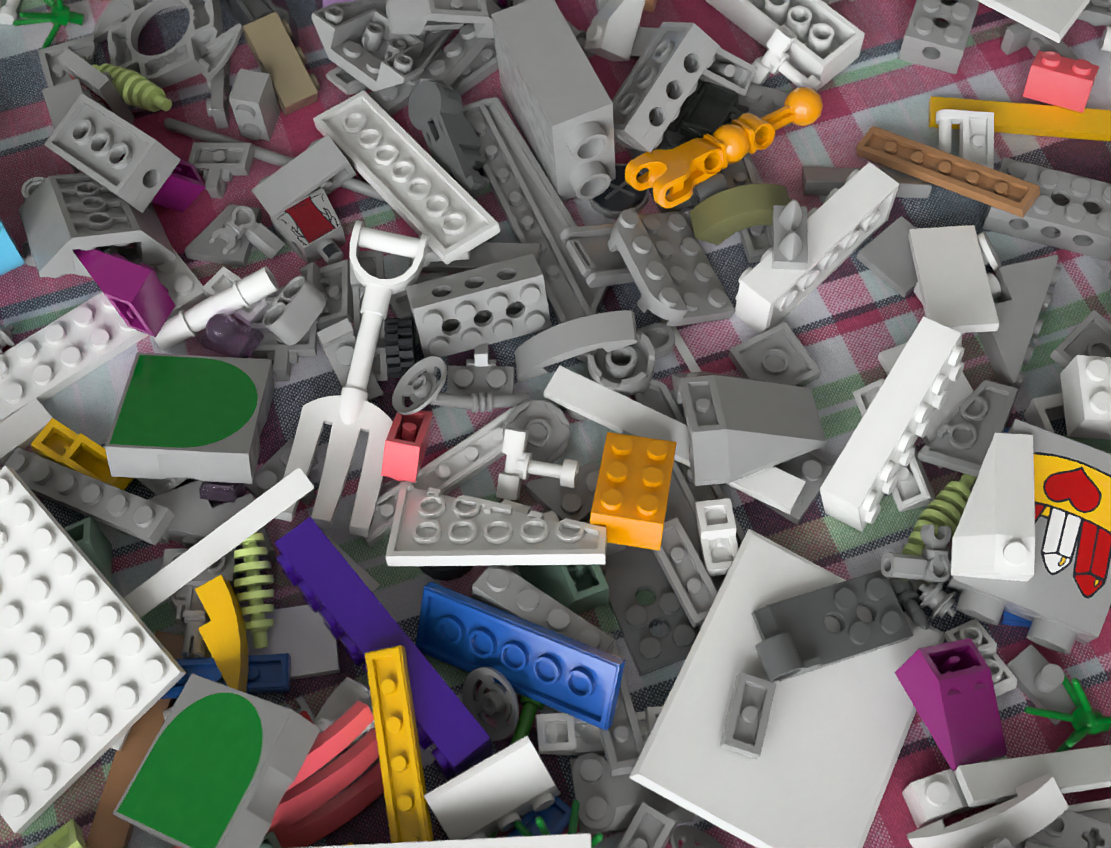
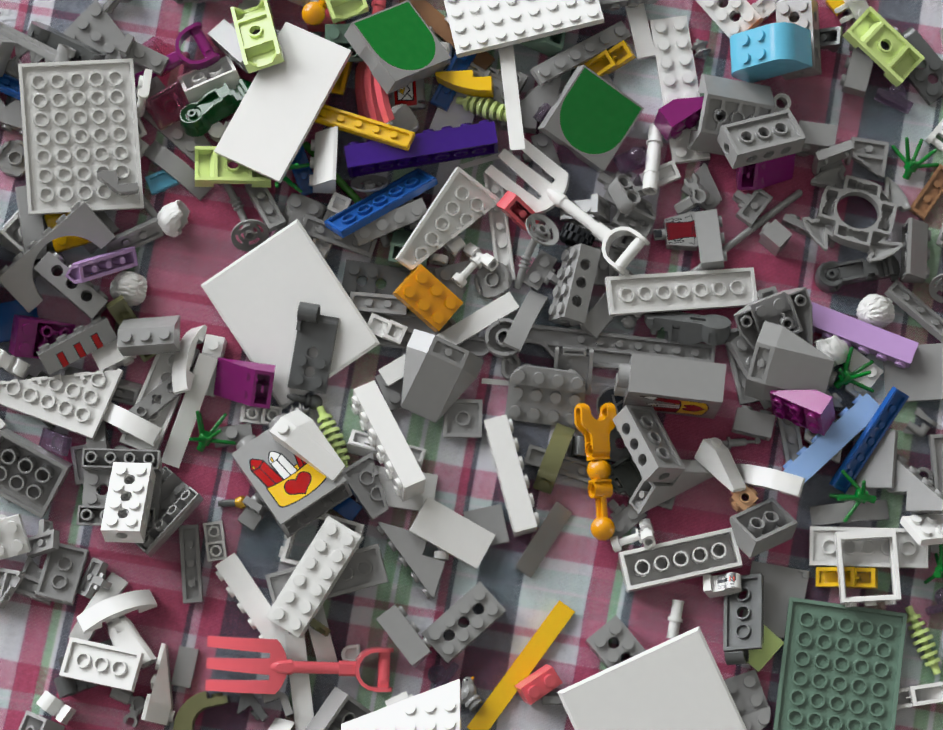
camera: 120 degrees right, 15 degrees up
yellowish green piece [92,63,172,112] -> none
dark tan brick [243,12,320,116] -> none
light grey plate [720,672,776,759] -> none
light grey tile [772,199,808,270] -> none
medium nougat plate [855,126,1040,218] -> none
light grey bar [881,525,952,582] -> none
white plate [936,109,994,169] -> none
white piece [978,232,1001,273] -> none

